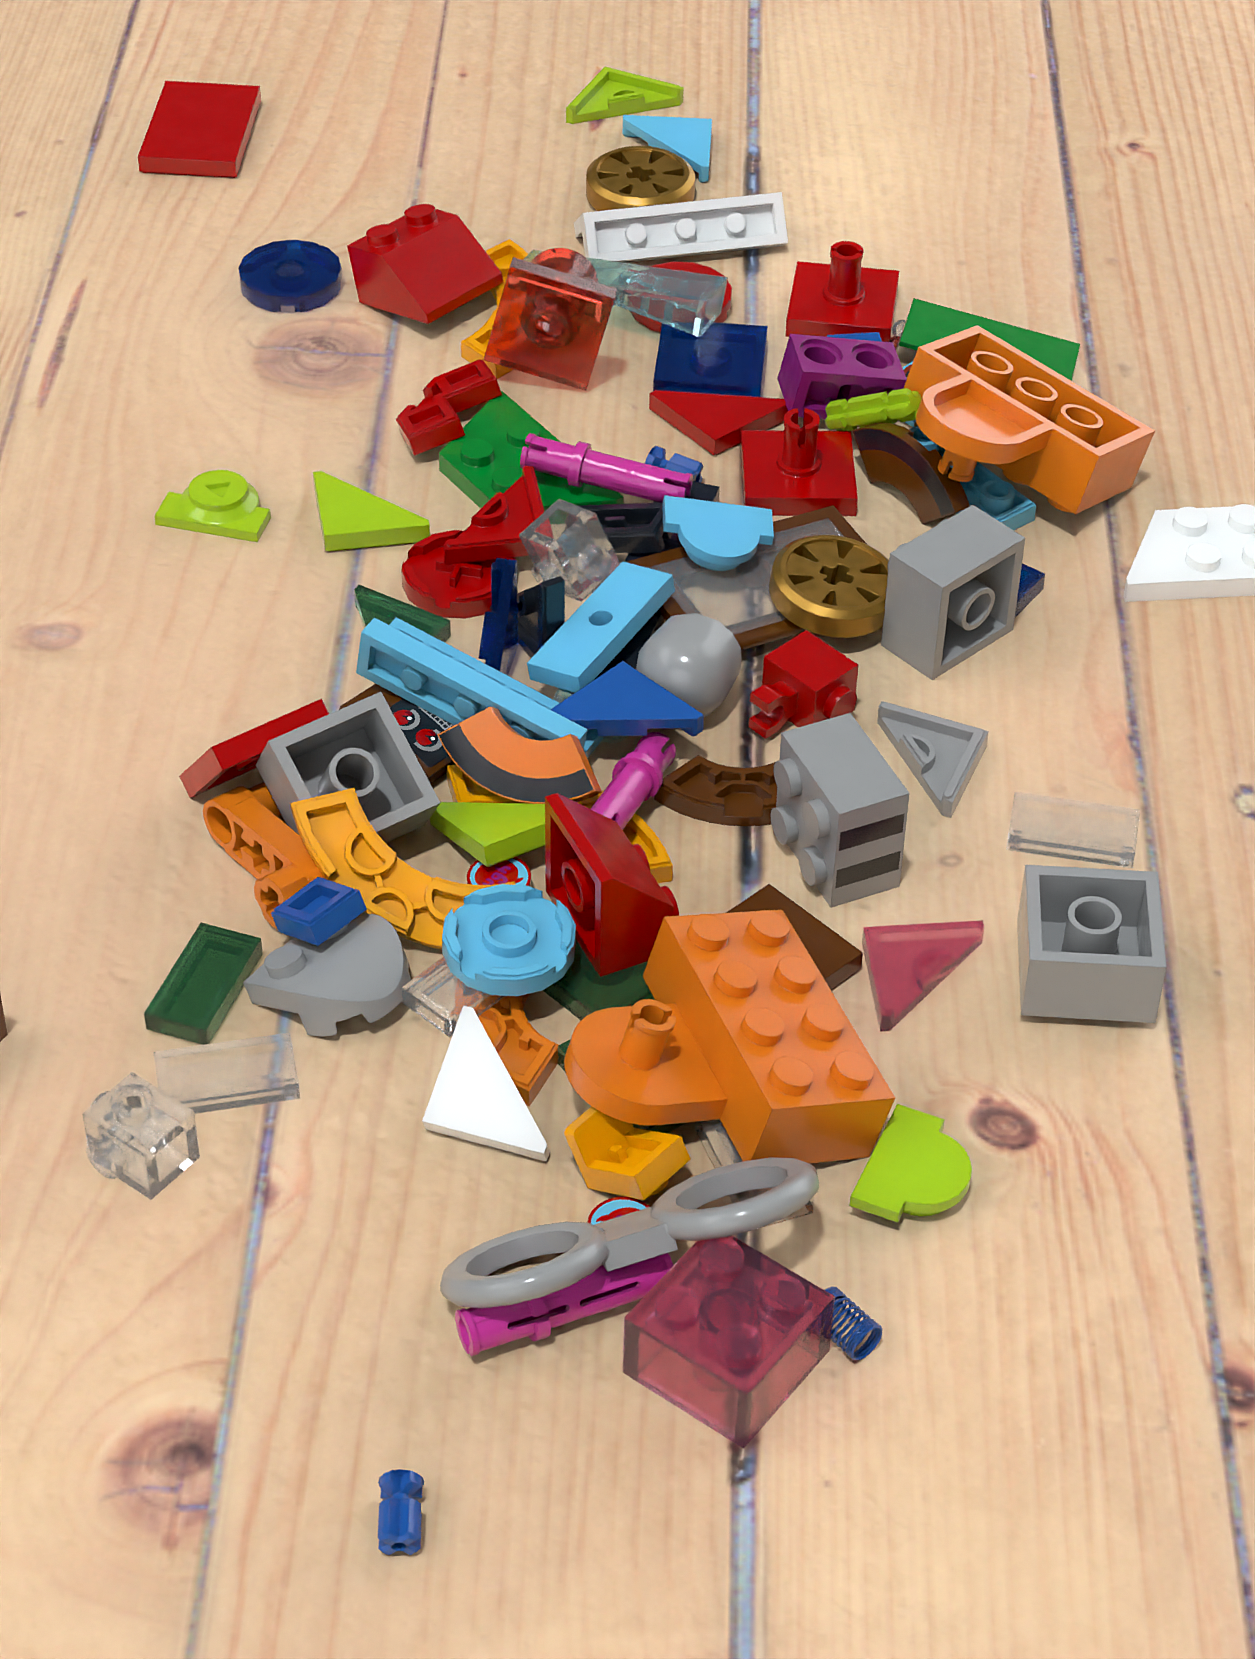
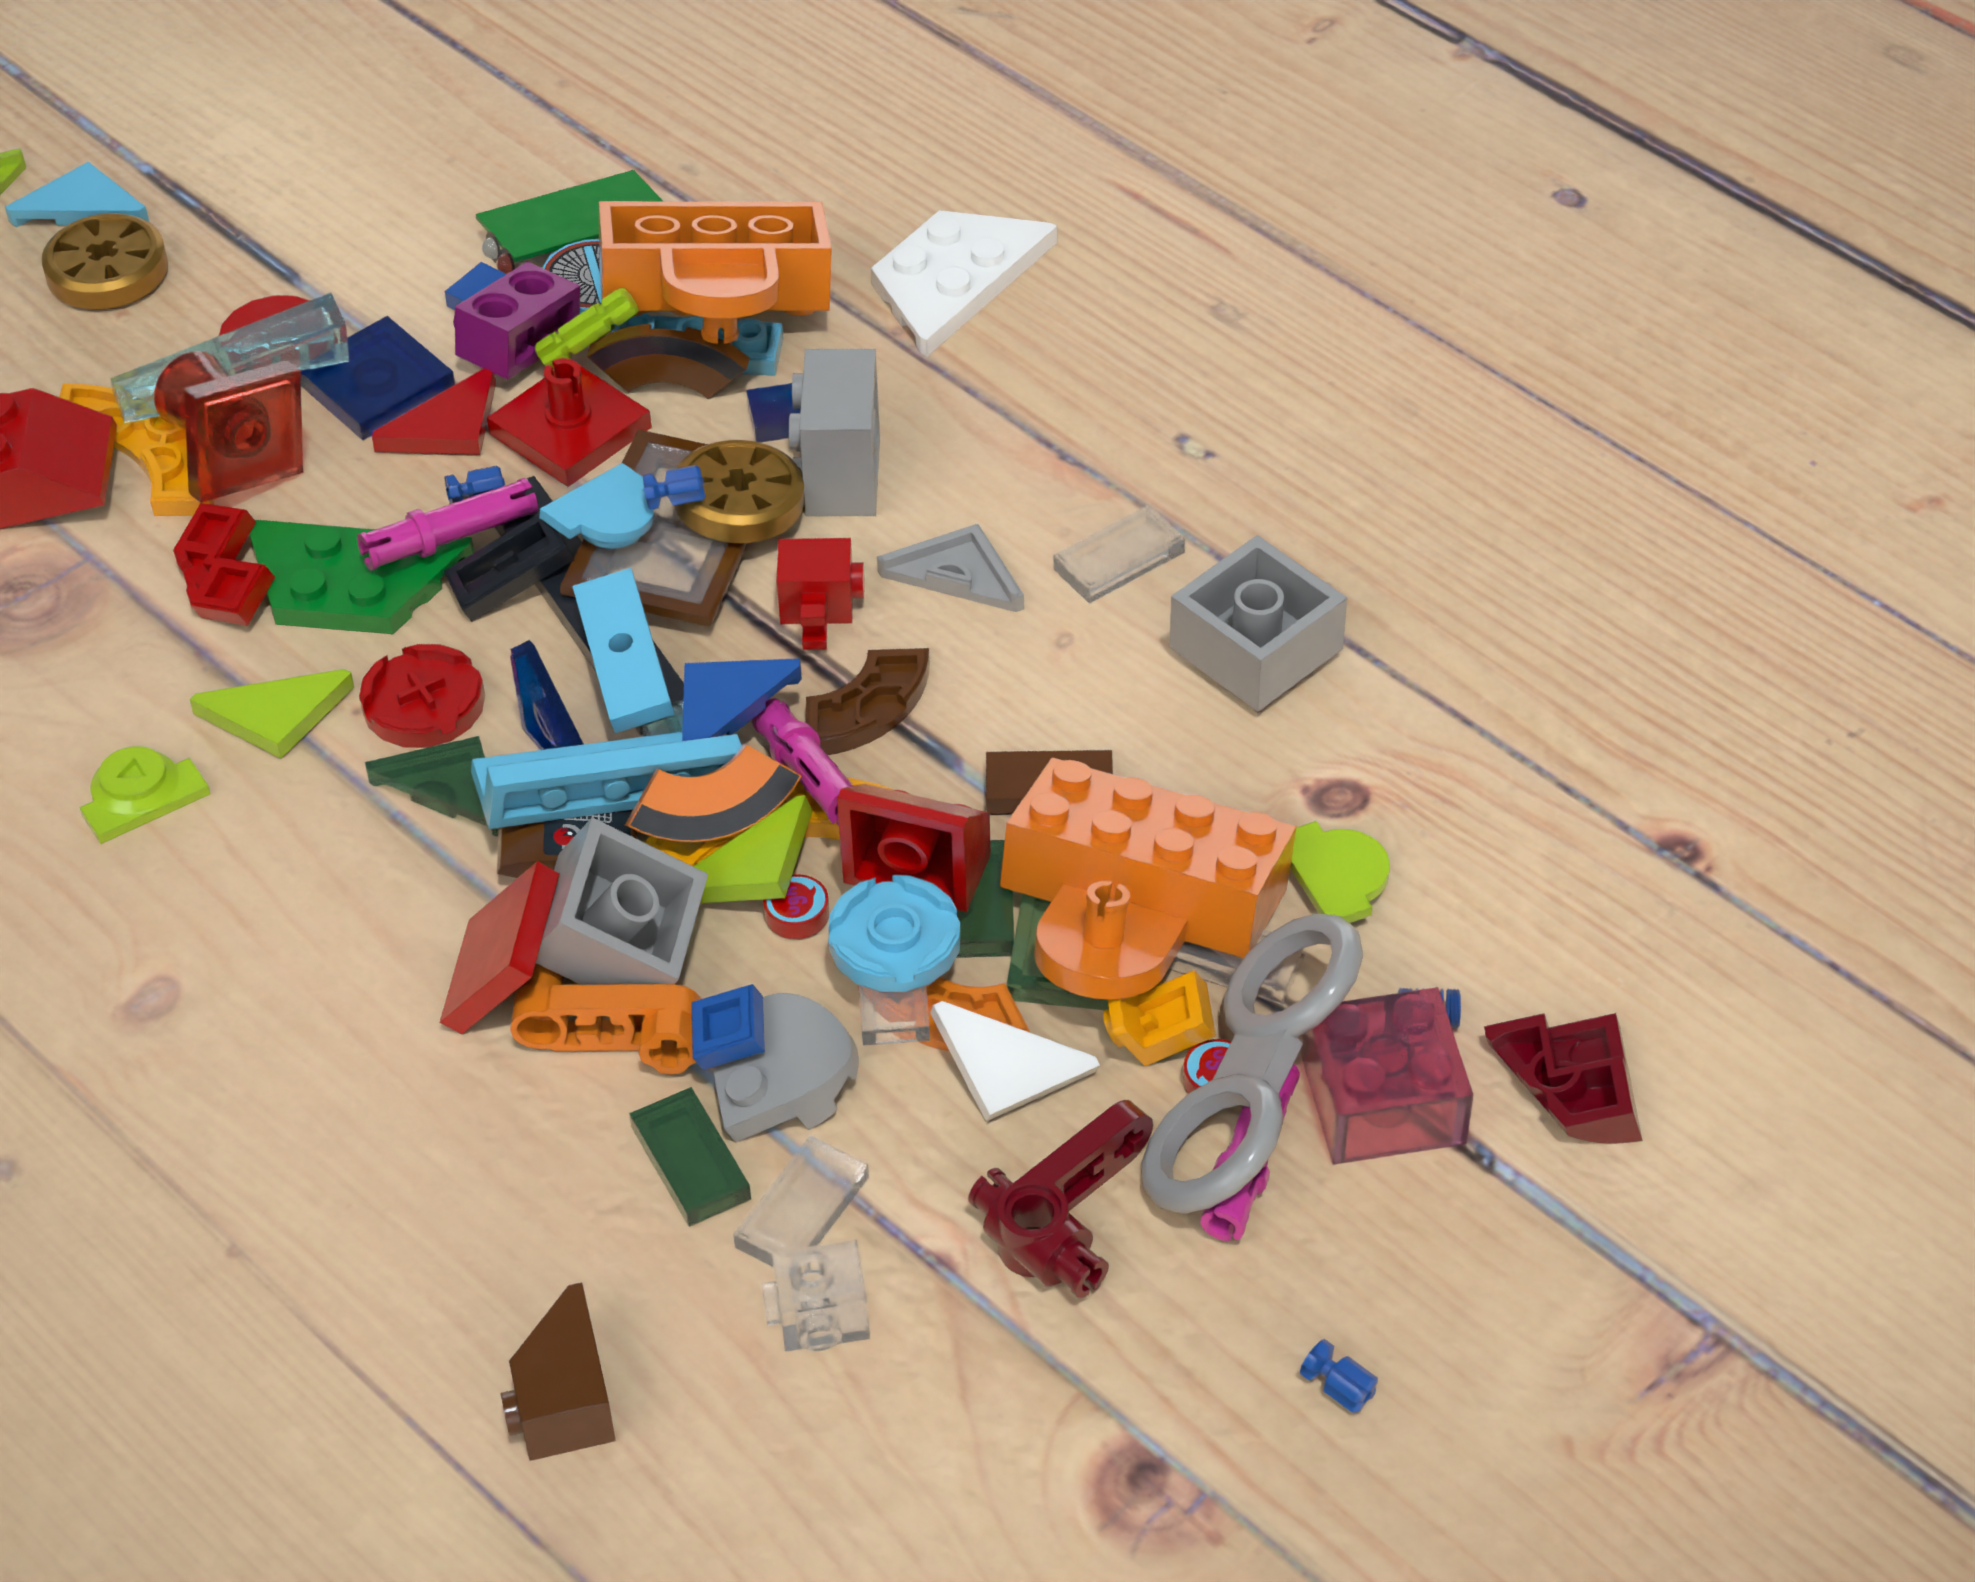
camera: 45 degrees left, 5 degrees up
light orange tile [290,788,515,949] -> none
red tile [444,466,551,565] -> none
black tile [490,576,565,658] -> none
clear brick [519,499,620,602] -> none
white fence [574,192,788,267] -> none
light grey helmet [636,613,742,717] -> none
light grey brick [771,713,910,908] -> none
red tile [785,241,899,342] -> none
clear pink tile [862,920,984,1032] -> none
none -> blue piece [643,465,706,510]
none -> dark red piece [968,1100,1153,1298]
none -> dark red slope [1484,1013,1643,1144]

